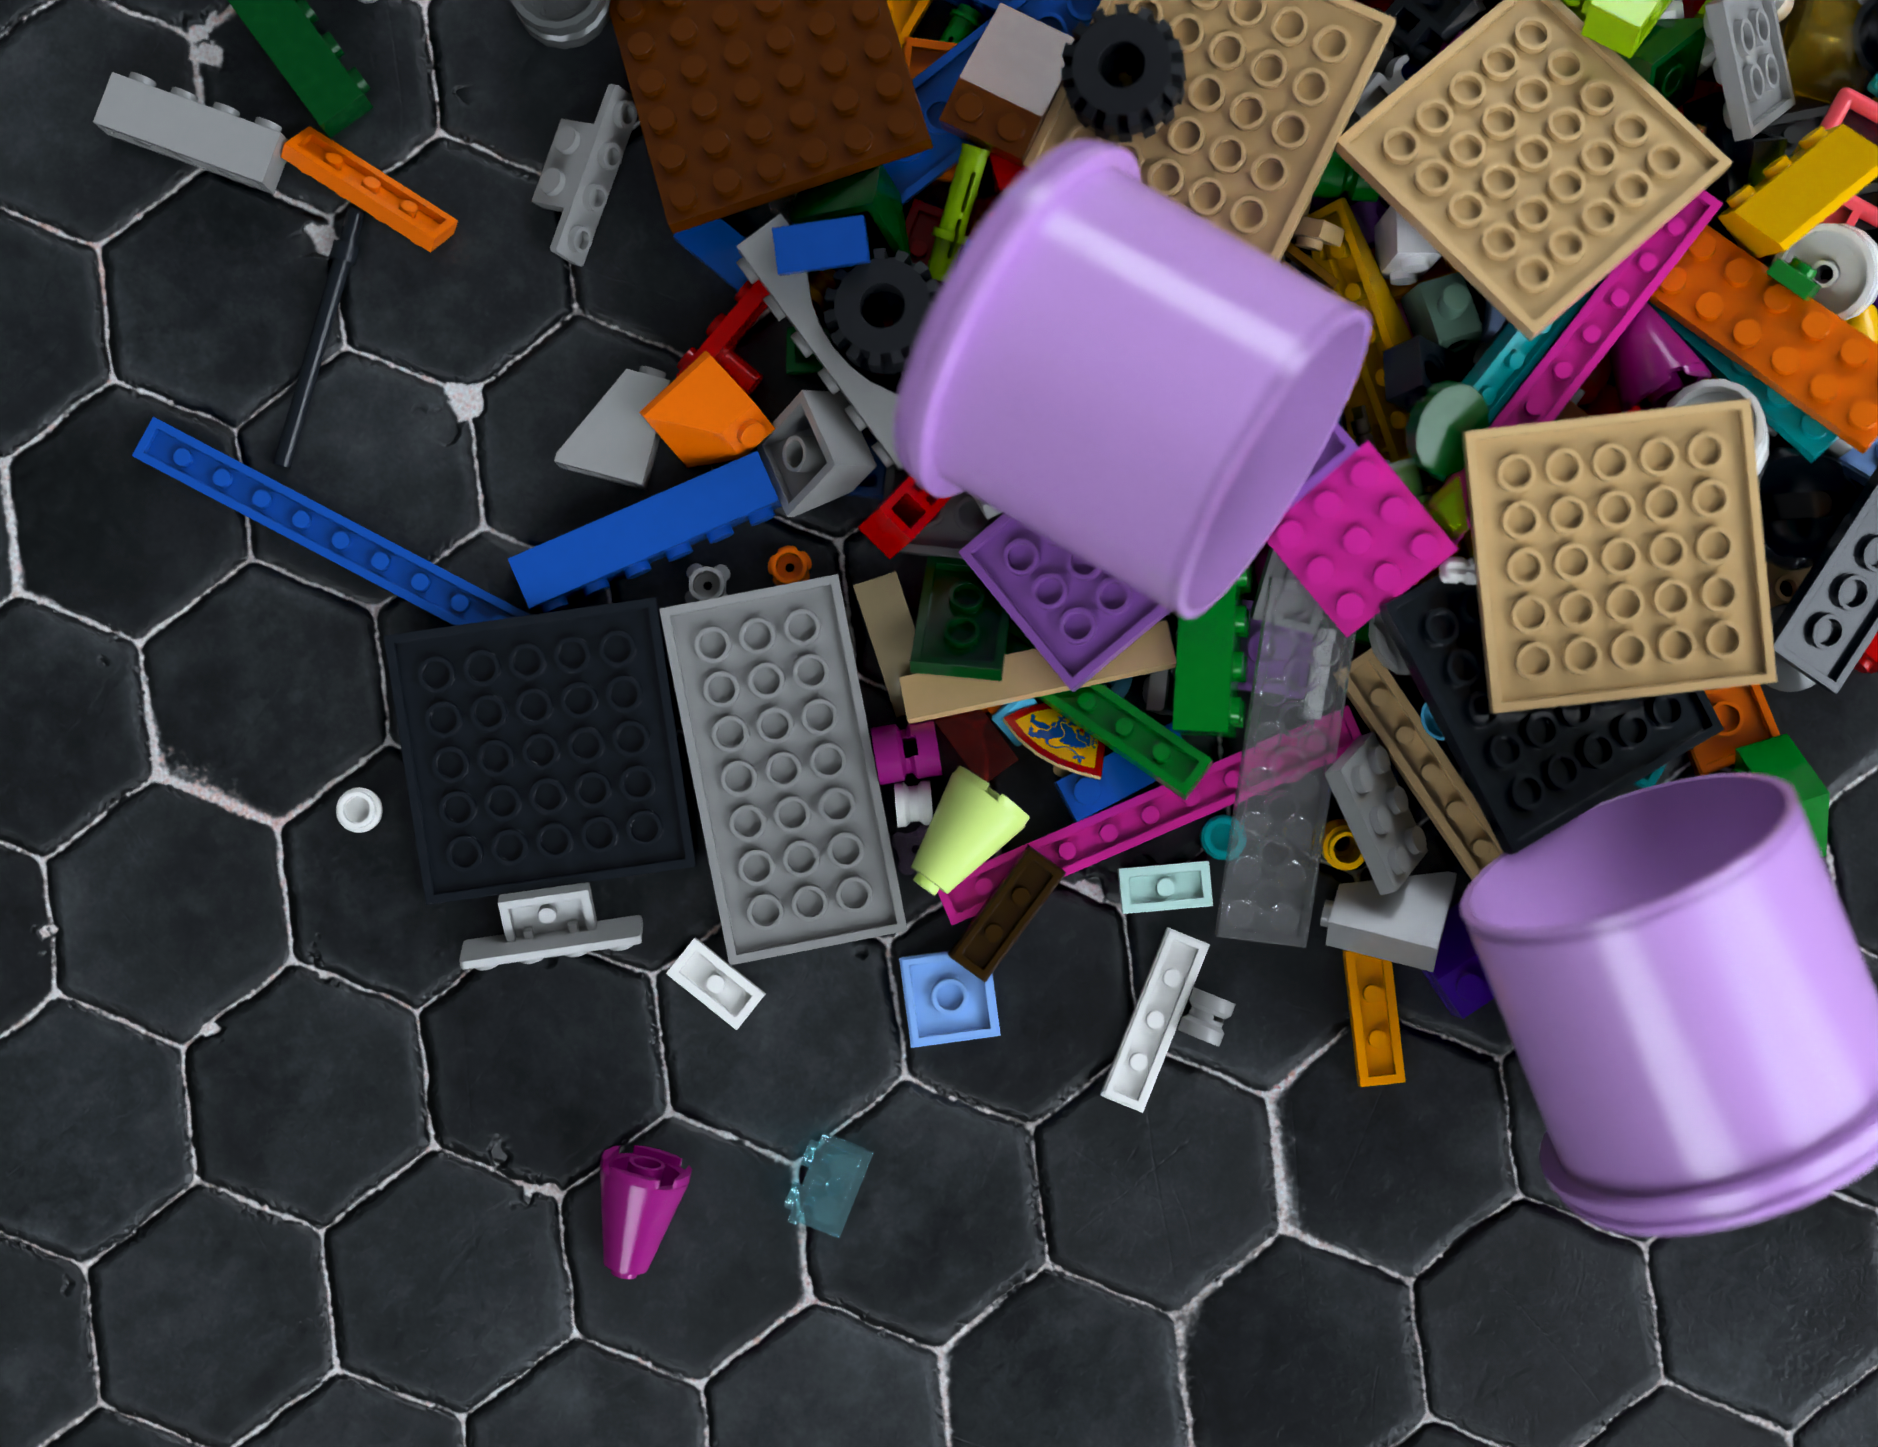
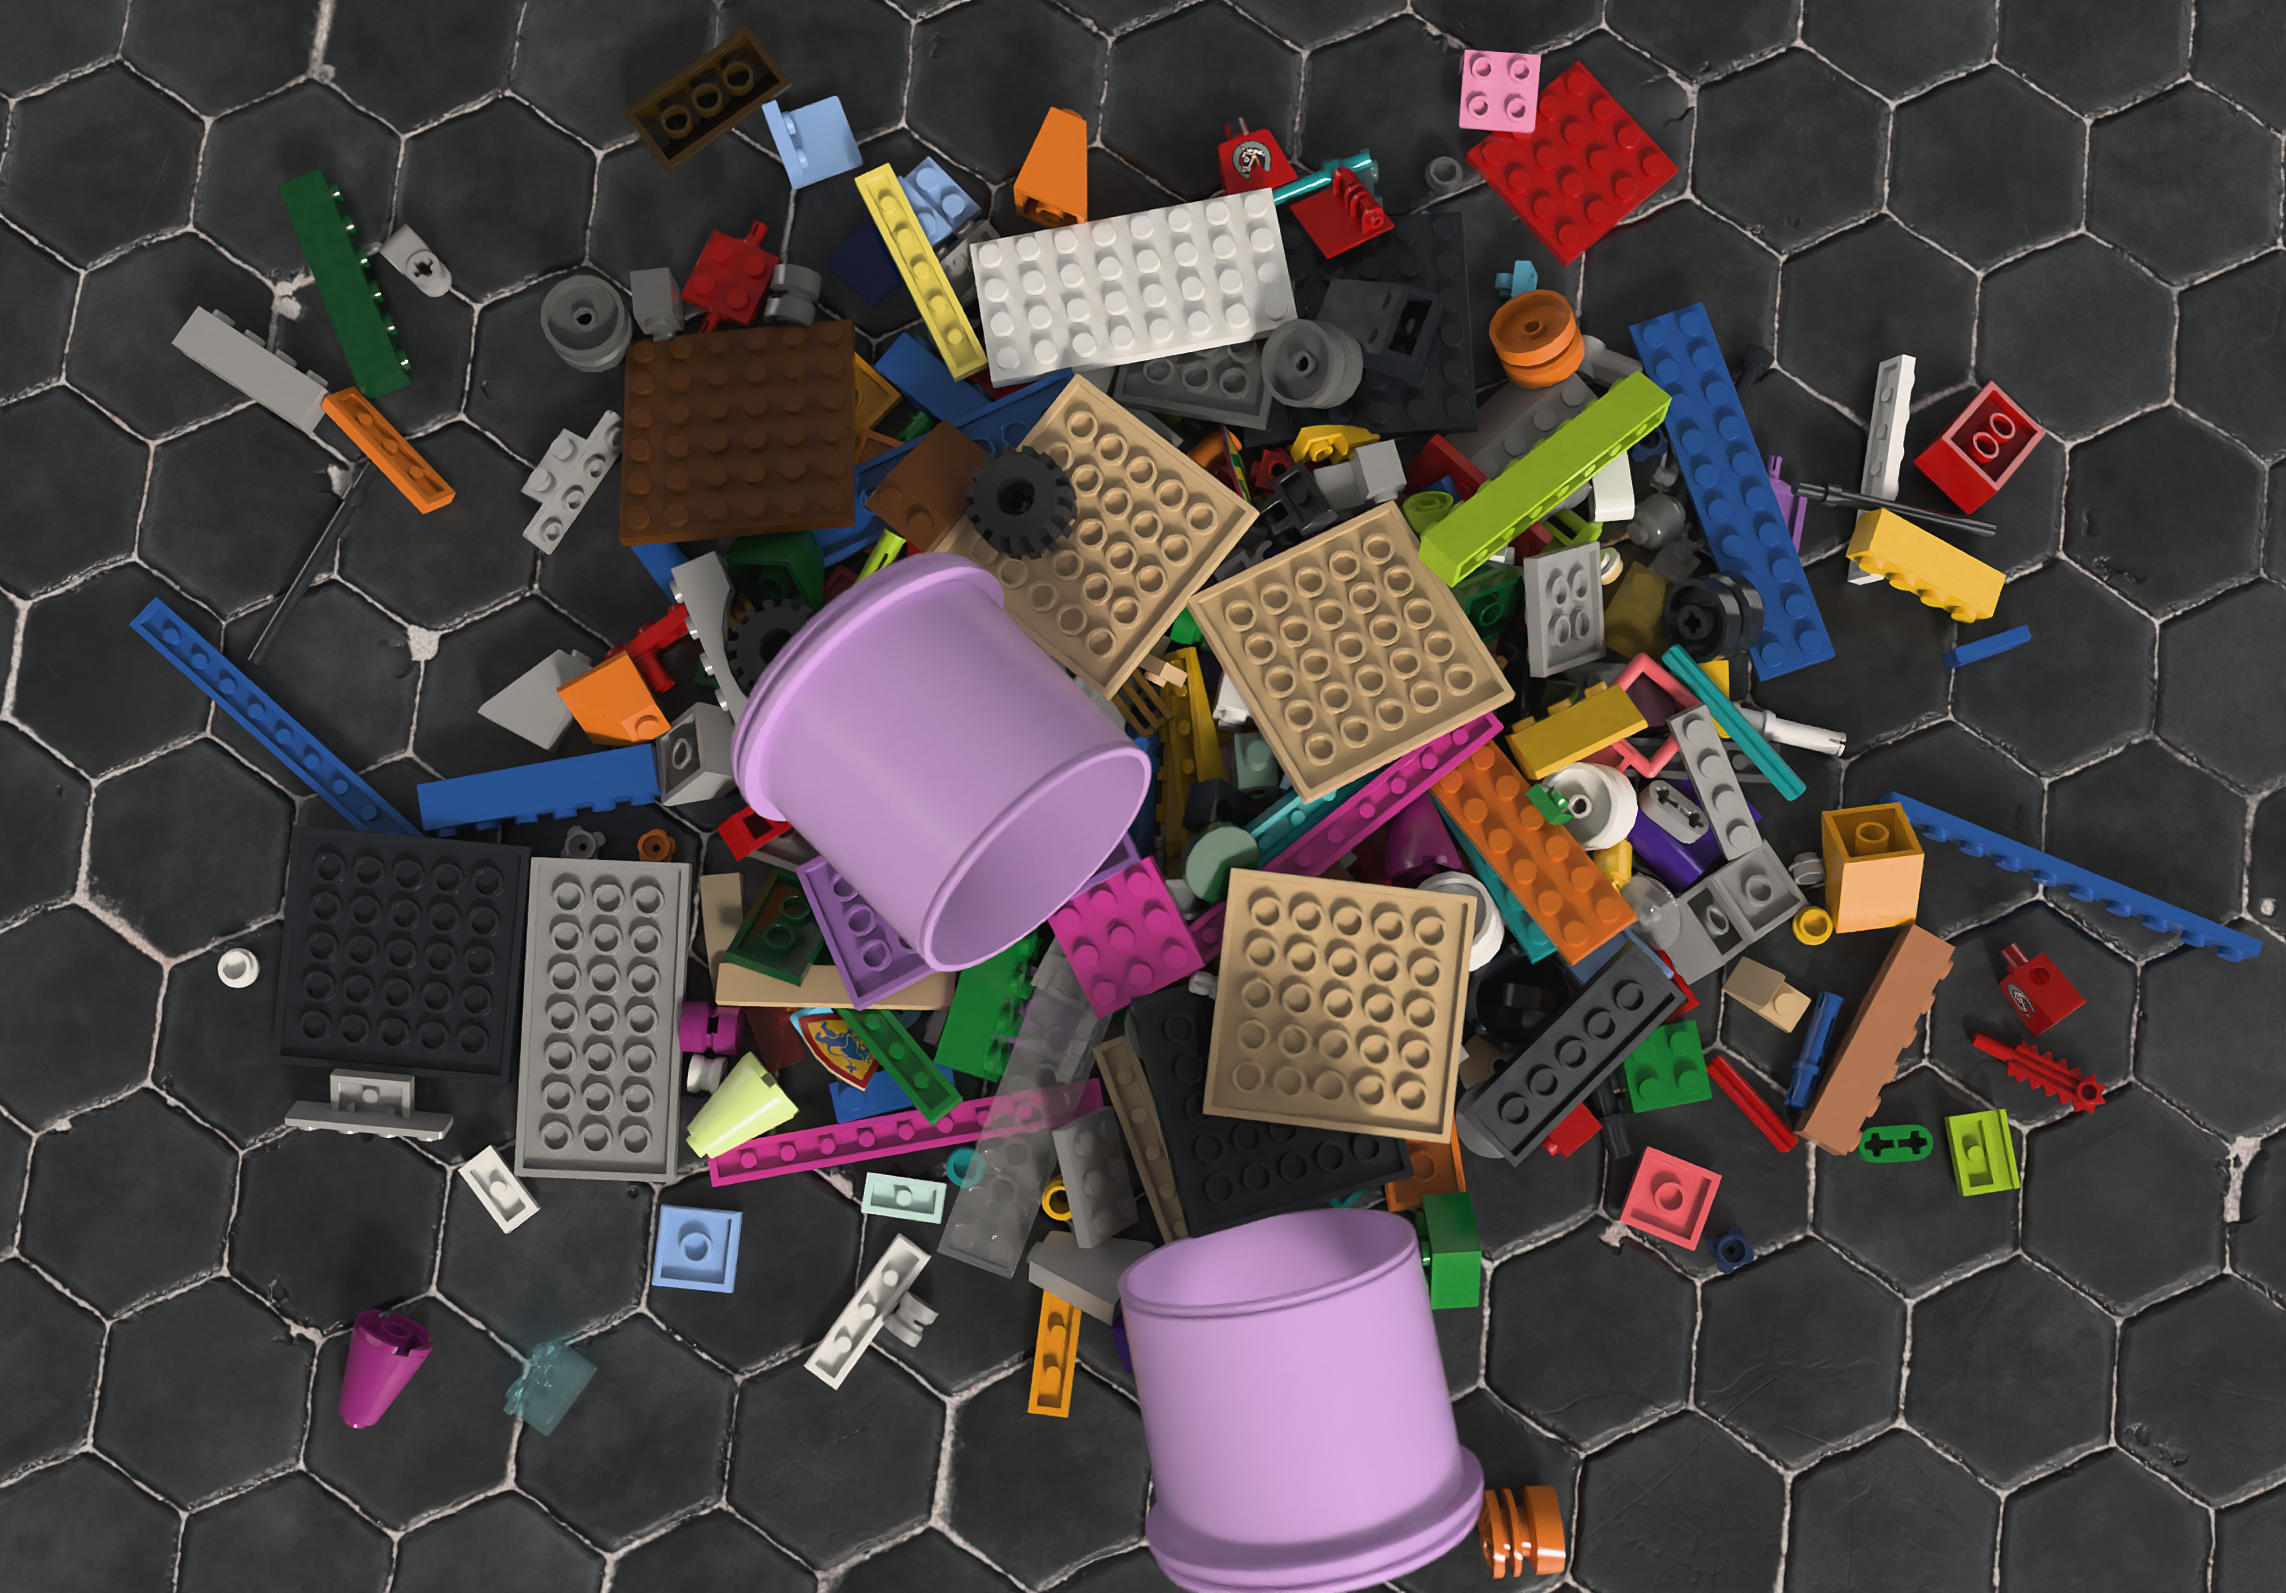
camera: 15 degrees right, 5 degrees down
blue tile [772,215,871,276] -> none
dark brown tile [948,844,1066,982] -> none
clear neon green slope [1425,476,1468,541] -> none

